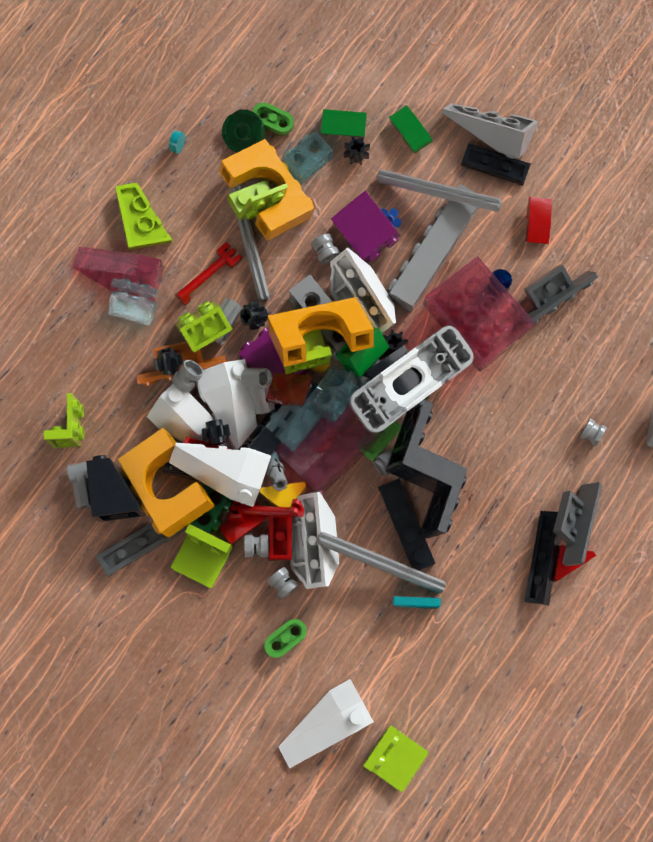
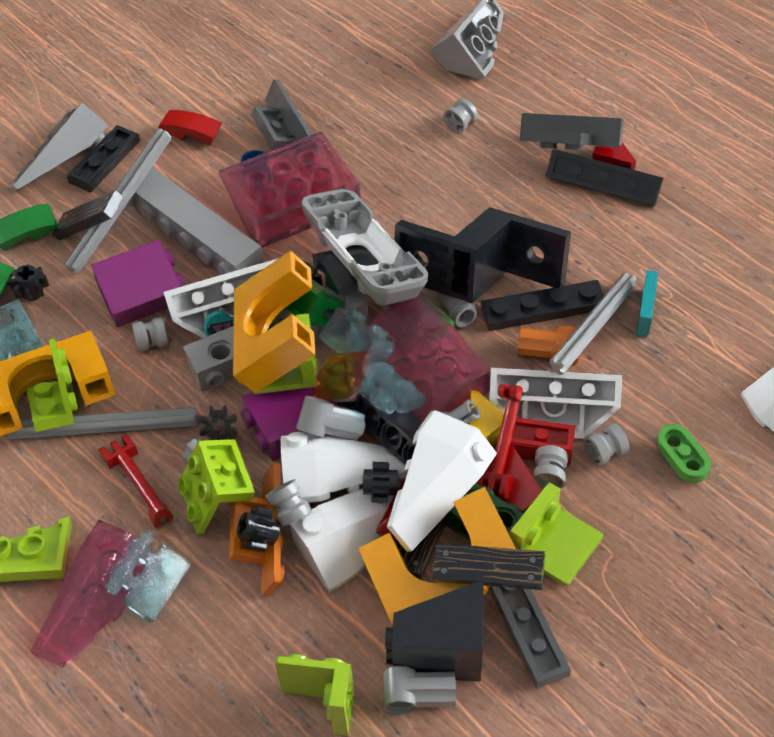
camera: 80 degrees left, 25 degrees down
none -> black tile [52,190,122,240]
none -> teal tile [203,311,234,337]
none -> black tile [432,543,546,590]
none -> orange piece [518,326,579,367]

